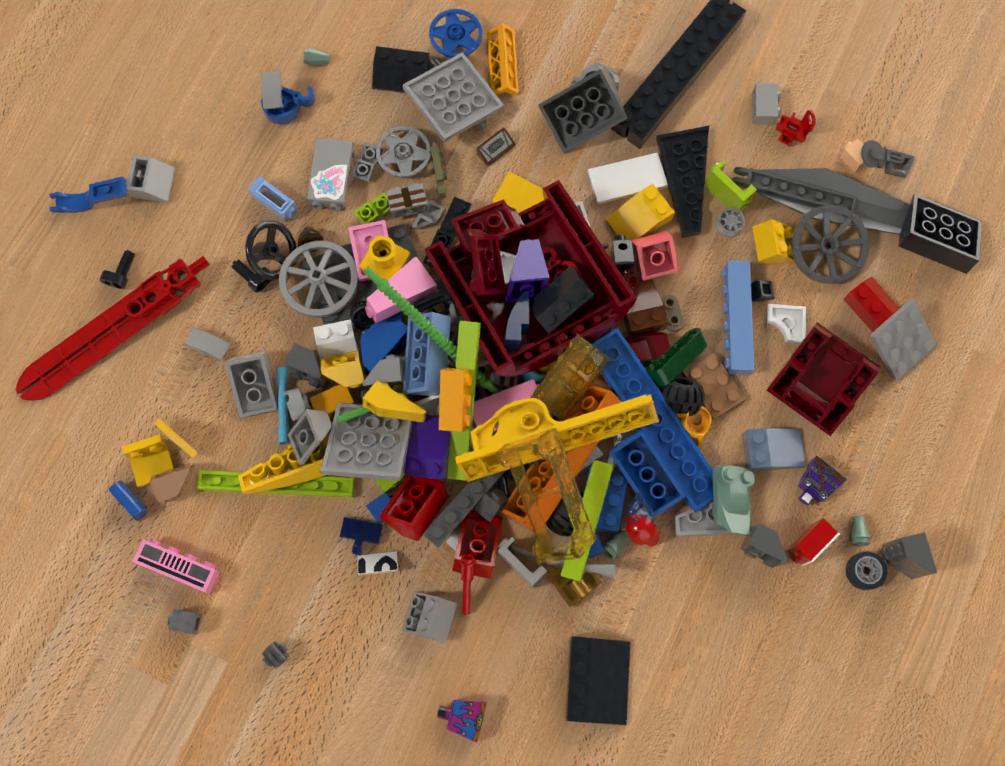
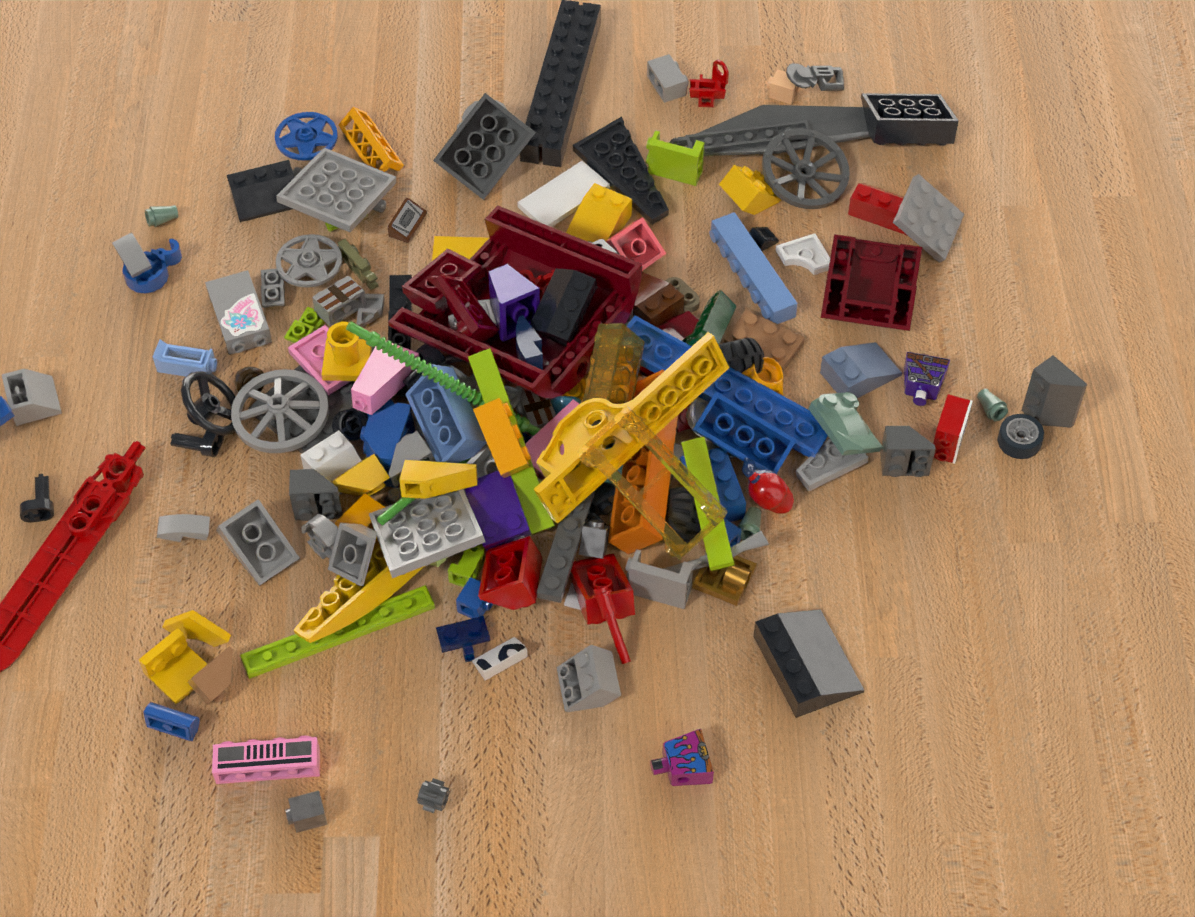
camera: 25 degrees left, 20 degrees down
medium azure piece [276,367,290,444] -> none
light grey wheel [716,208,745,238] -> none

